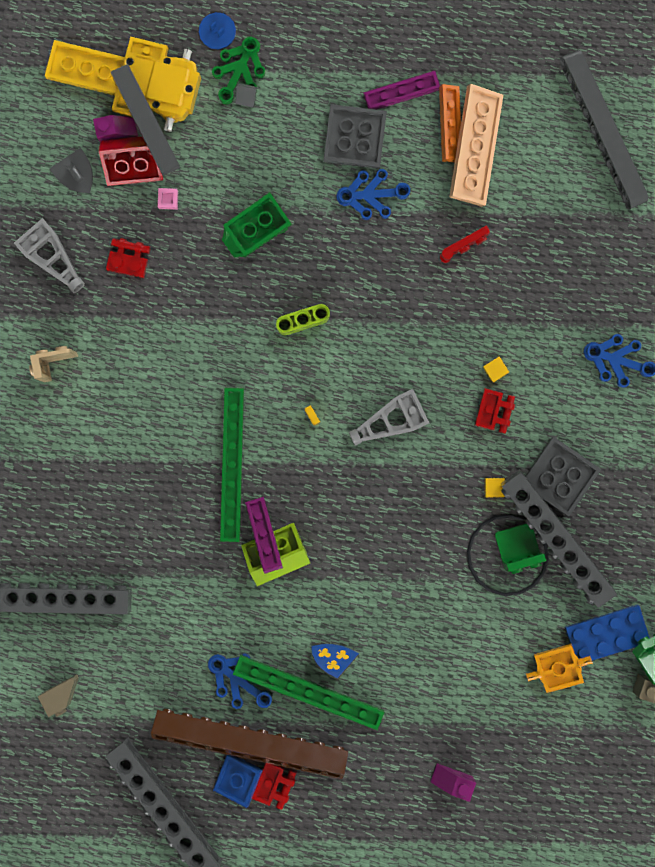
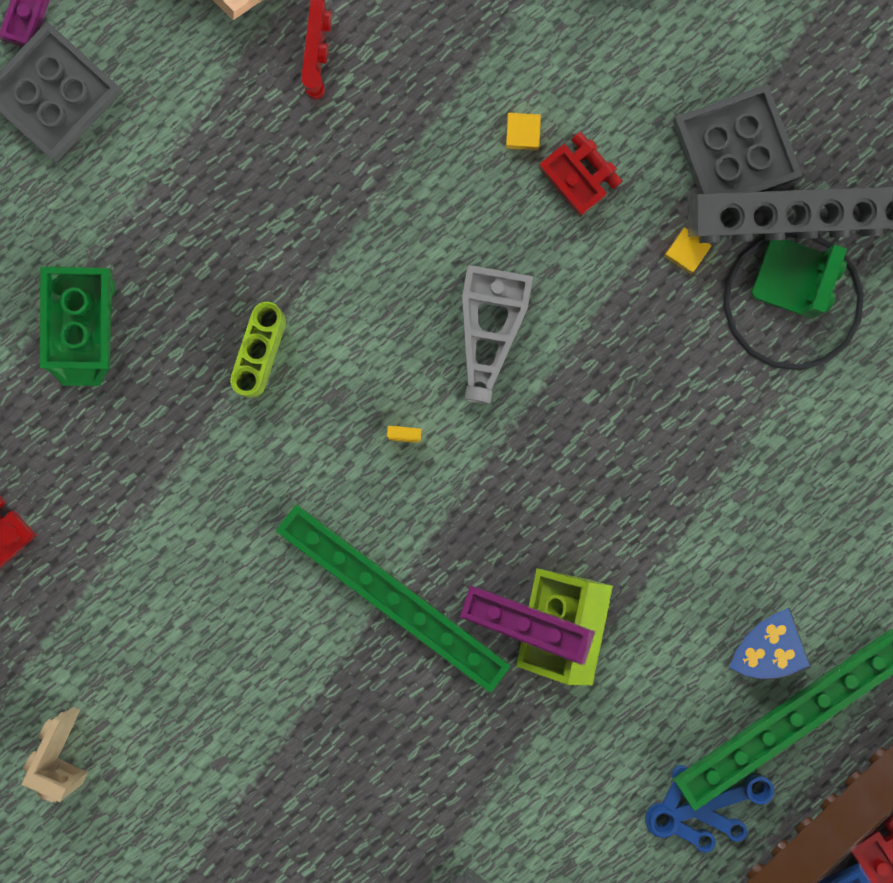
camera: 55 degrees left, 0 degrees up
blue plant [337,169,410,220] -> none

